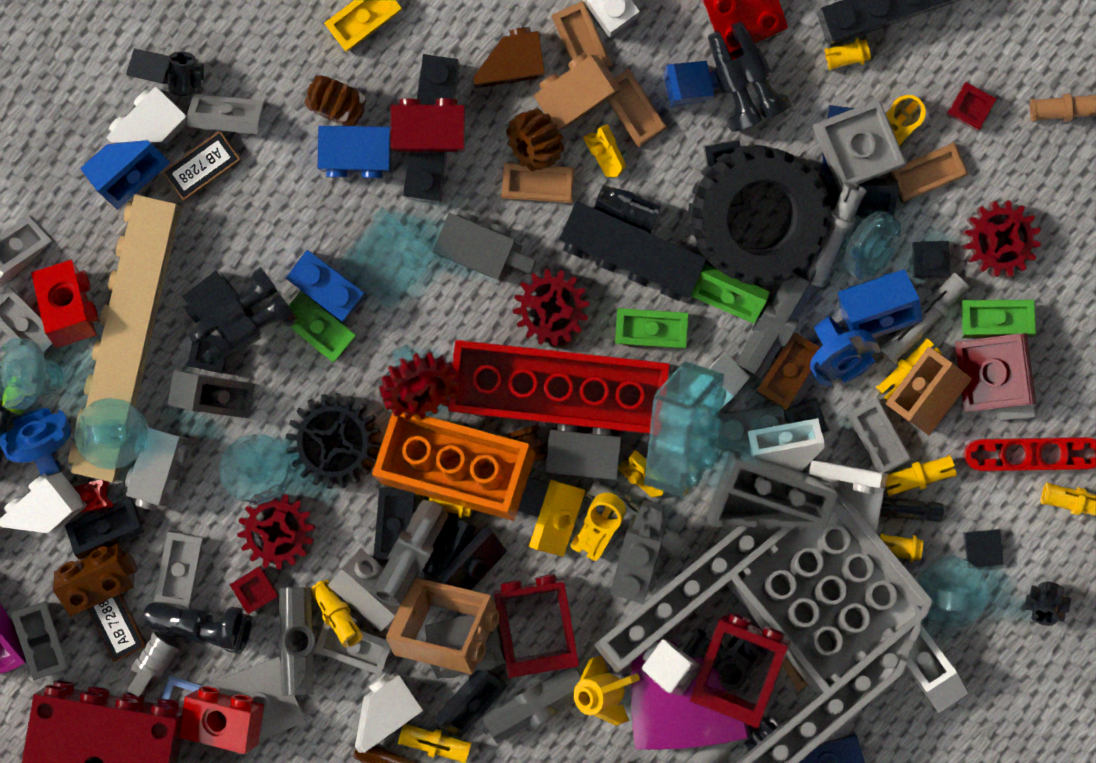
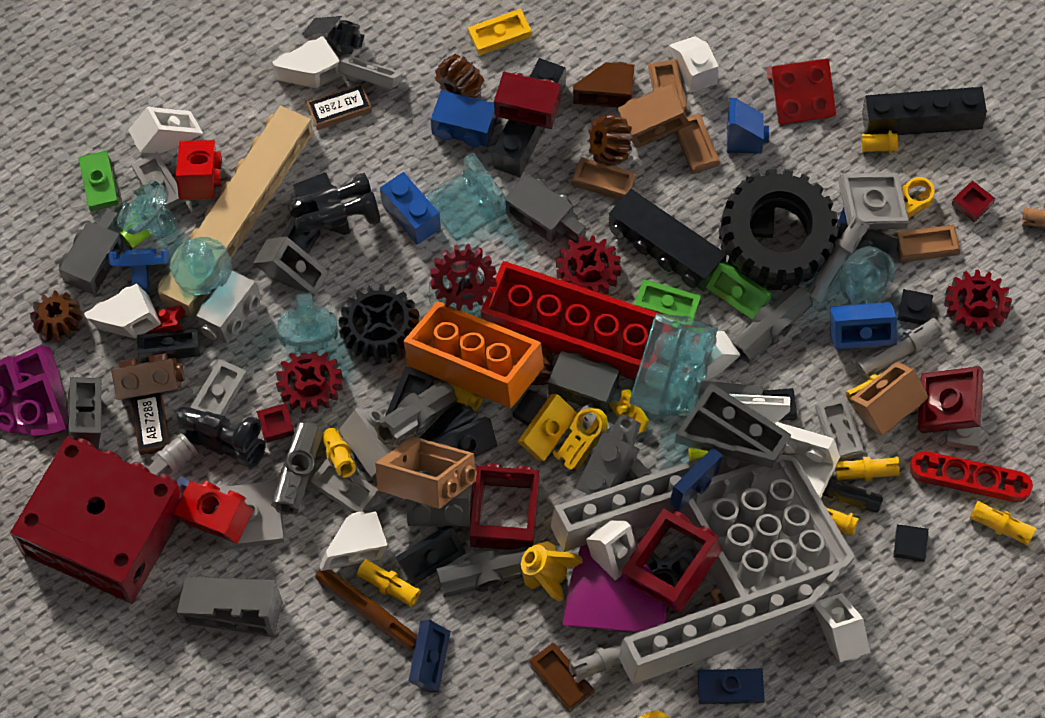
camera: 15 degrees right, 25 degrees down
blue slope [80,140,170,210] -> none
bright green plate [289,290,357,363] -> none
yellow piece [583,124,626,177] -> none
black hinge [594,185,662,233] -> none
black piece [708,21,792,132] -> none
reddish brown plate [756,332,821,411] -> none
blue tile [809,316,880,386] -> none
clear light blue tile [918,556,989,628] -> none
bright green plate [961,299,1036,338] -> none
black gear [1024,581,1071,626] -> none
none -> dark blue plate [669,448,723,511]

